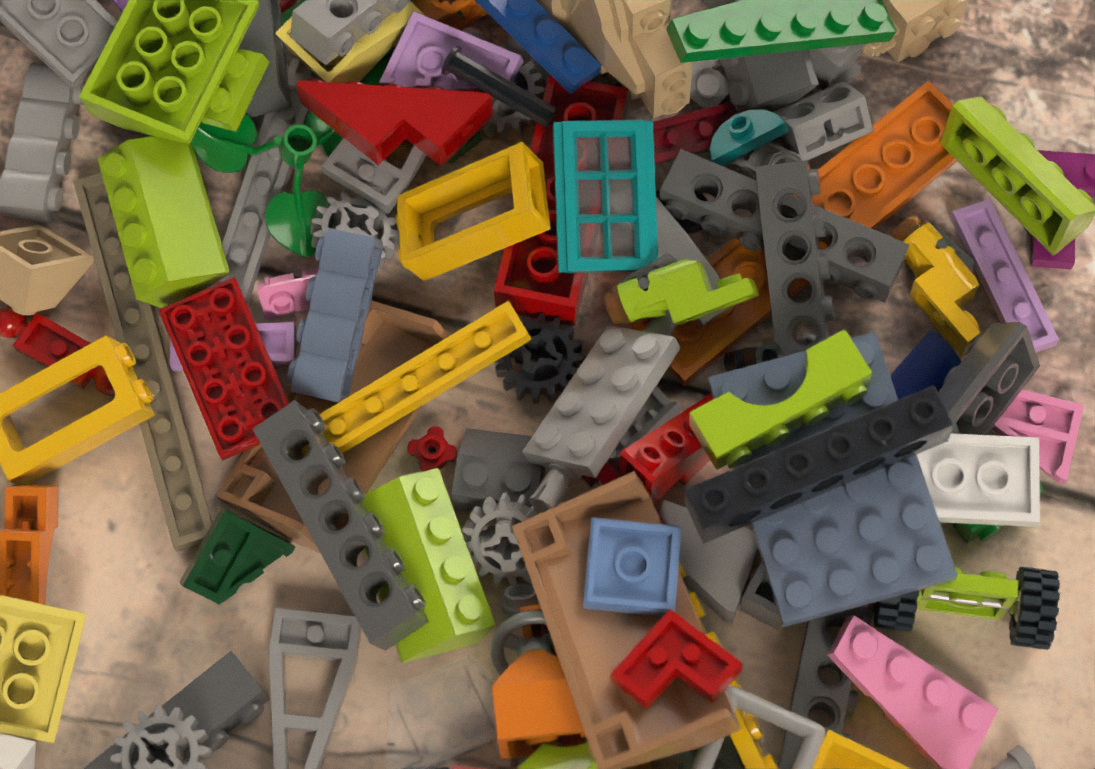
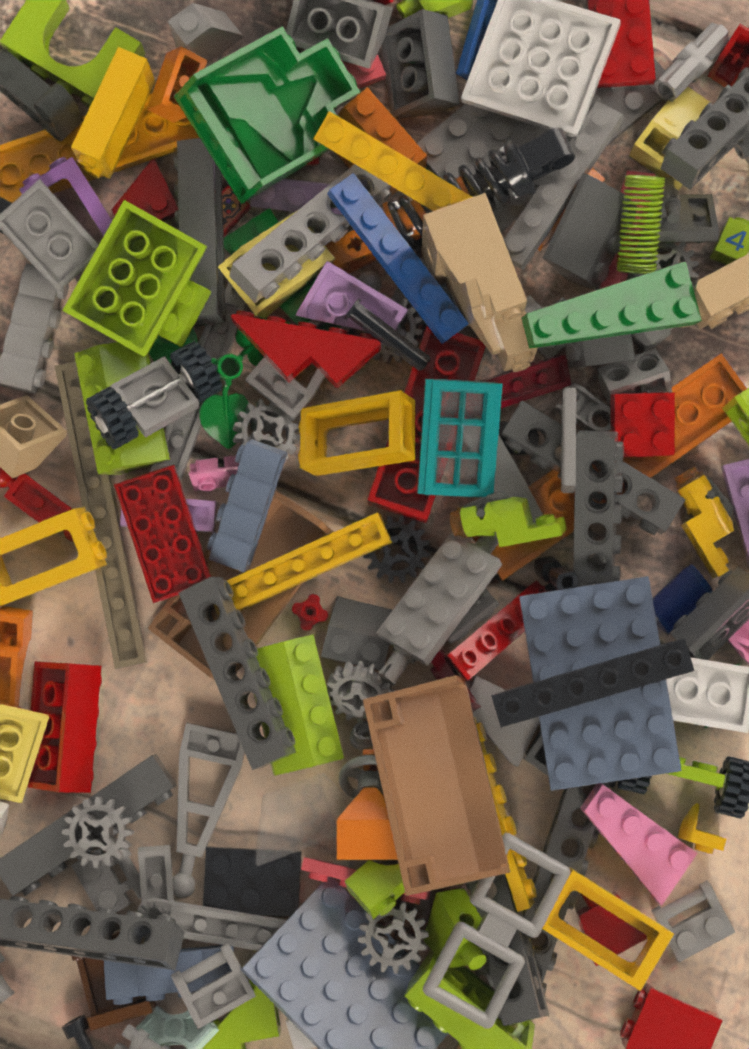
camera: 10 degrees right, 15 degrees up
dark green wing [179,507,296,605] -> none
medium blue tile [583,517,682,617] -> none
red plate [610,609,742,709] -> none
lime arch [690,329,872,470] -> none
teal plate [710,109,789,166] -> none
none -> red slope [27,661,102,793]
none -> plate [86,341,222,449]
none -> light grey tile [561,388,576,493]
none -> red plate [611,392,675,457]
none -> yellow plate [677,803,727,854]

